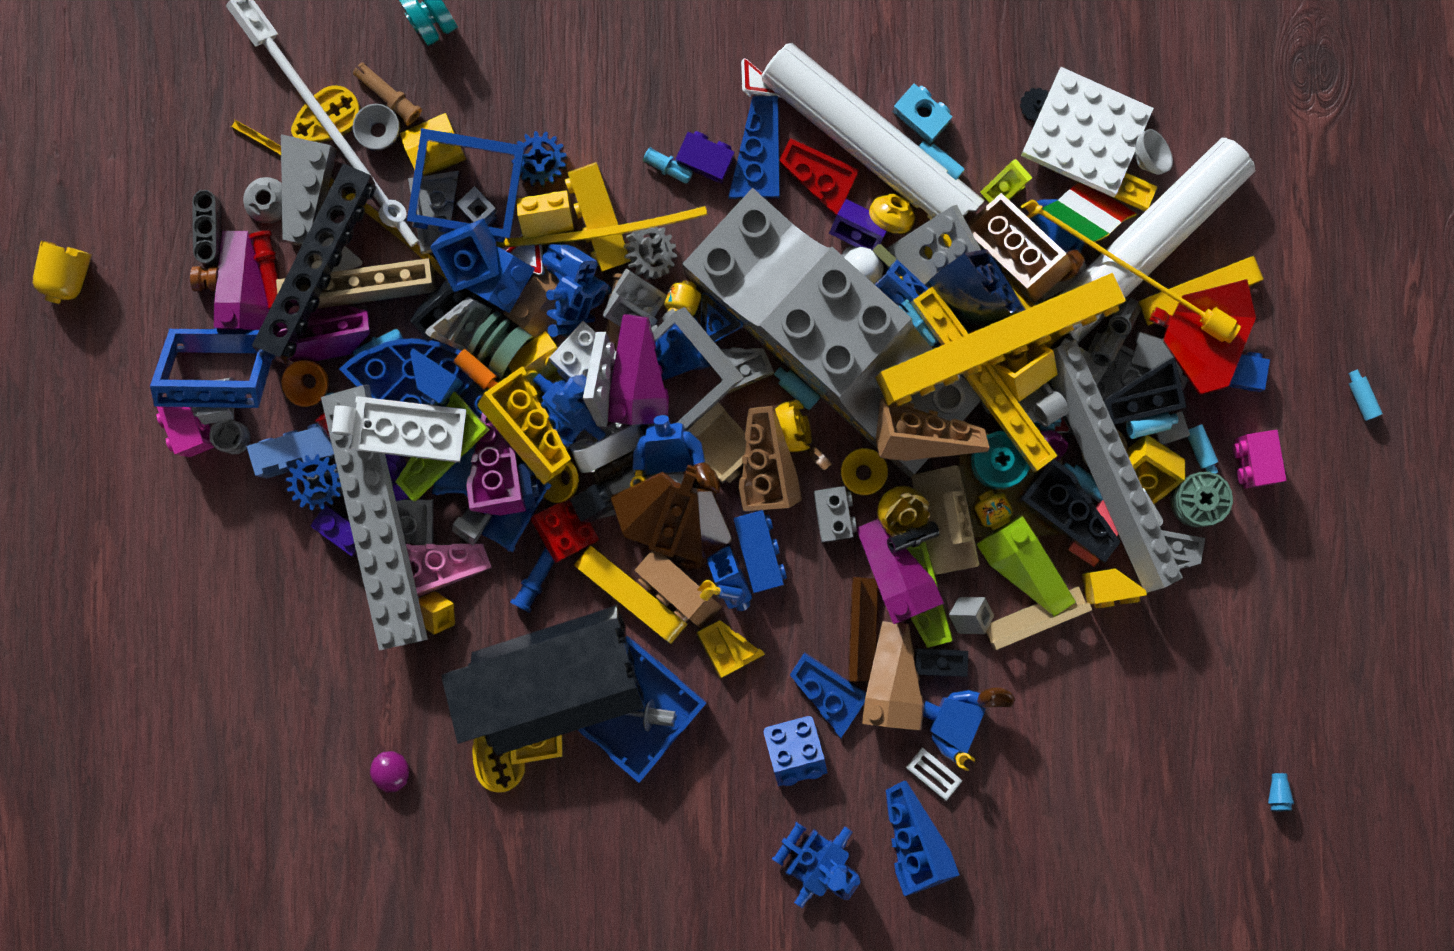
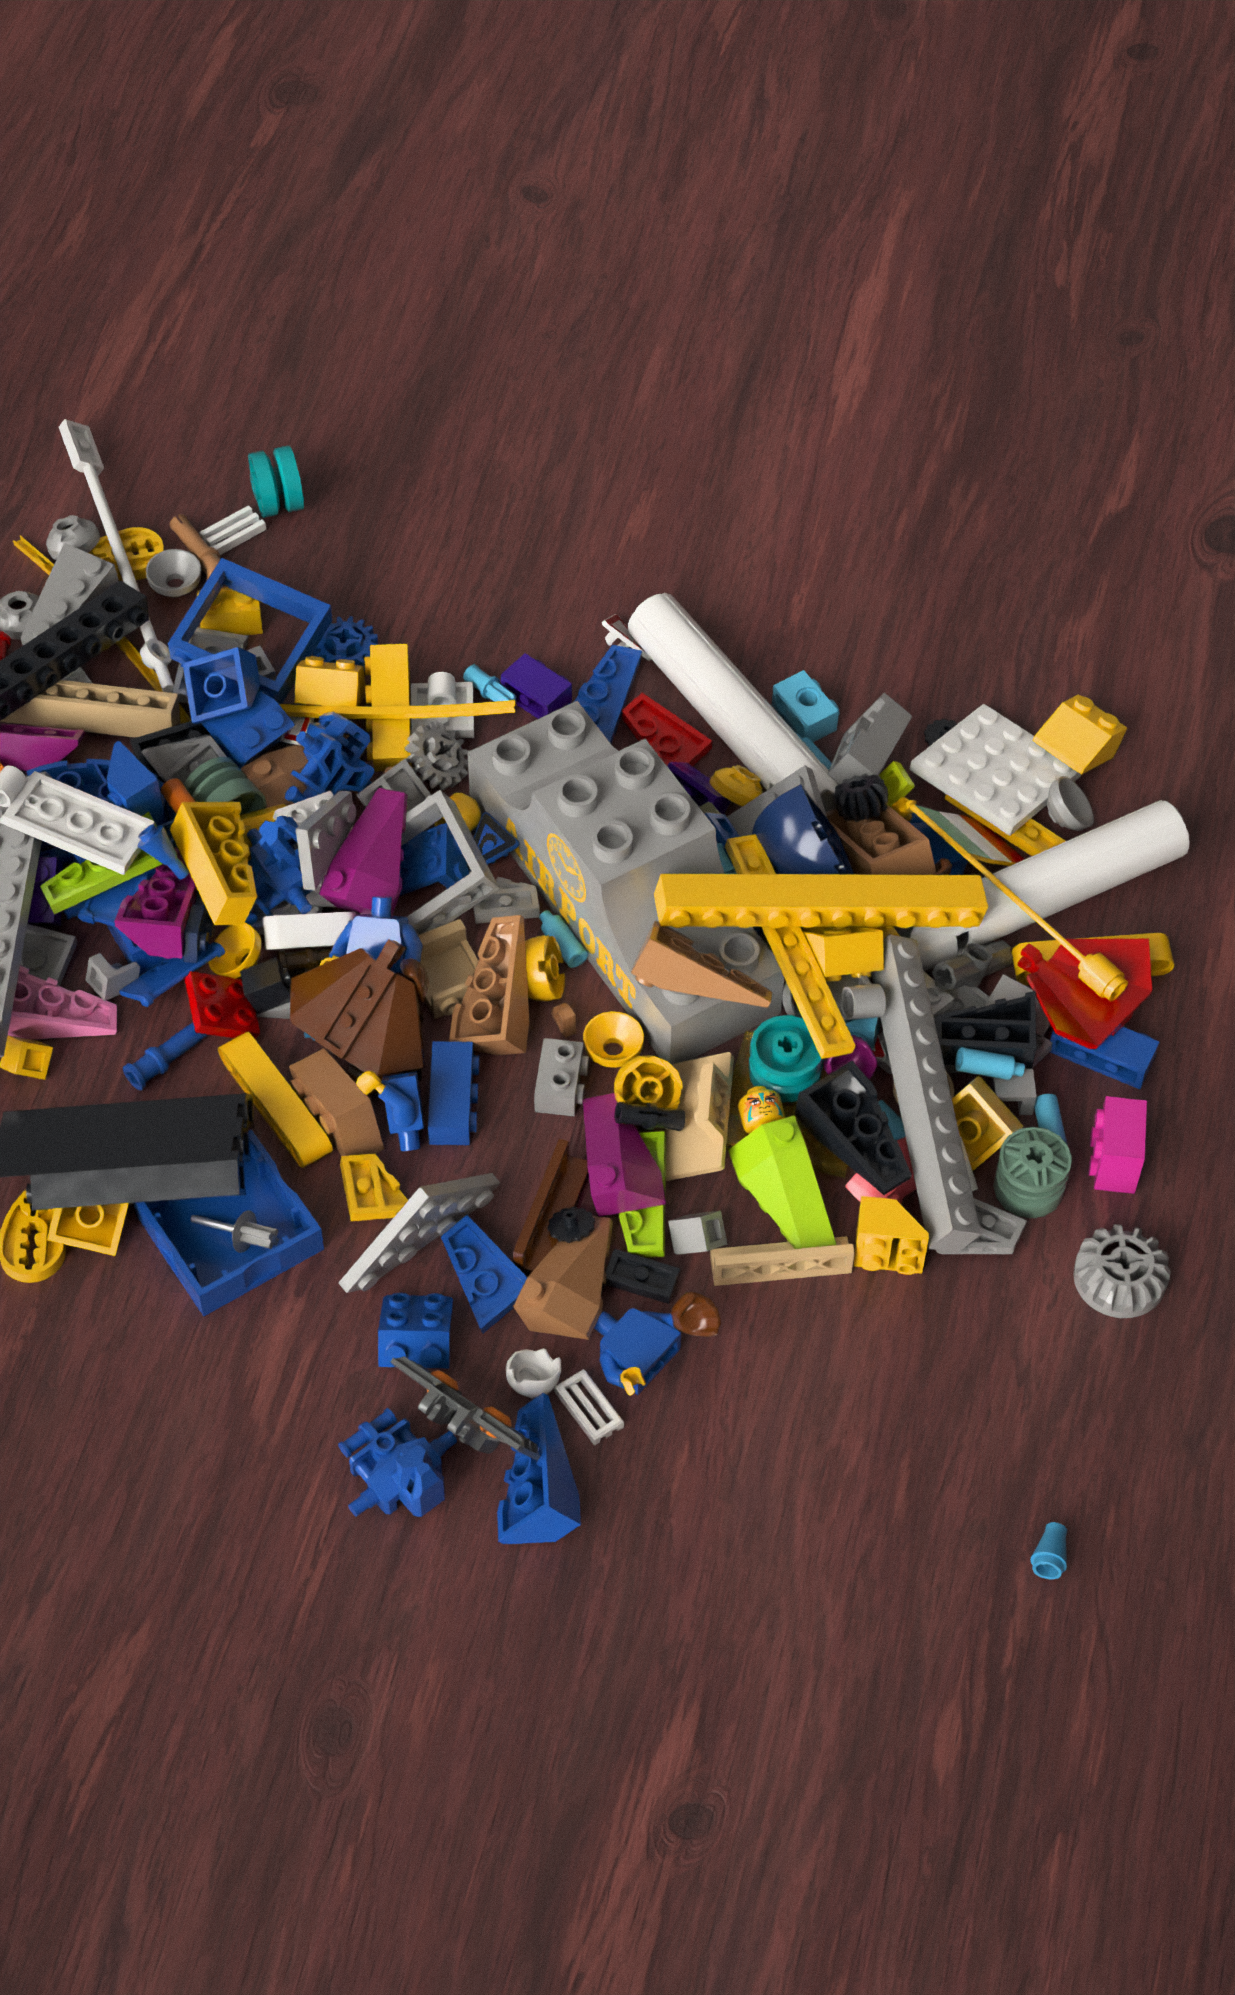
camera: 10 degrees right, 30 degrees down
none -> light grey piece [46,515,100,559]
none -> blue cone [137,824,189,880]
none -> white tile [199,505,266,555]
none -> light grey plate [338,1173,500,1293]
none -> dark grey piece [390,1356,541,1461]
none -> white plate [411,672,474,738]
none -> white hair [506,1348,561,1398]
none -> black piece [547,1207,595,1243]
none -> light grey wedge [828,692,912,784]
none -> black gear [834,773,889,822]
none -> yellow slope [1032,694,1127,775]
none -> light grey gear [1073,1224,1171,1318]

